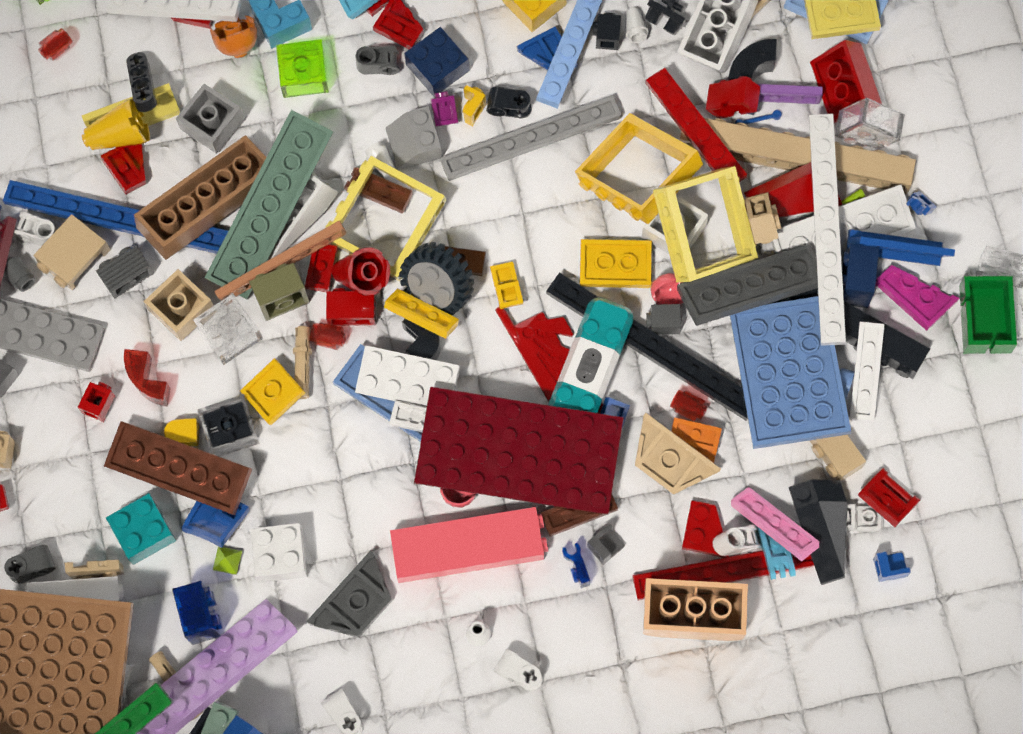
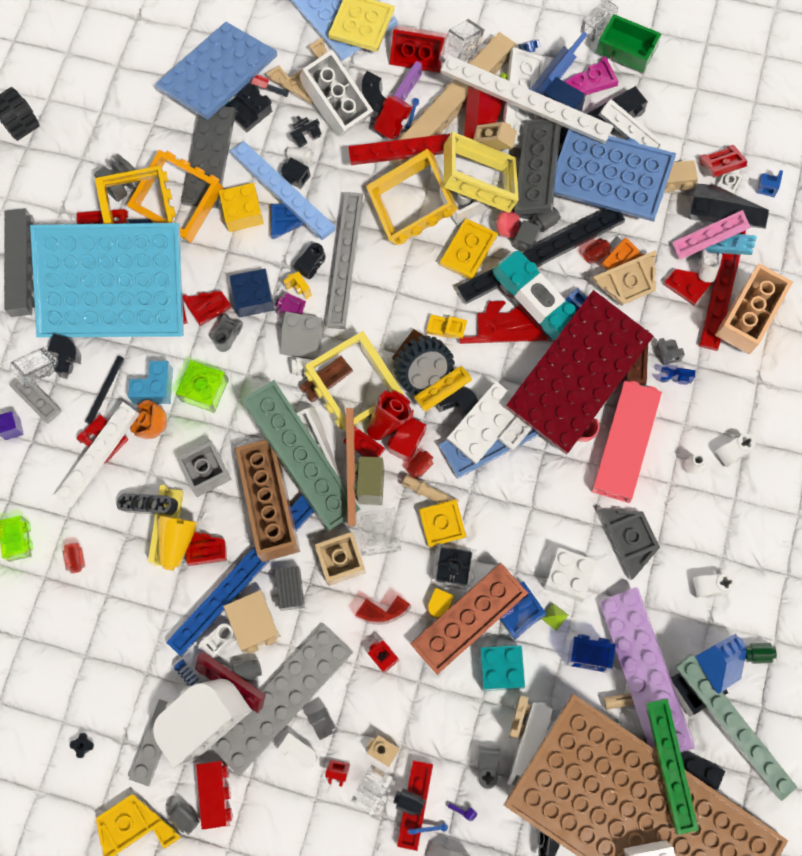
camera: 60 degrees left, 0 degrees up
none -> dark grey brick [532,207,560,232]

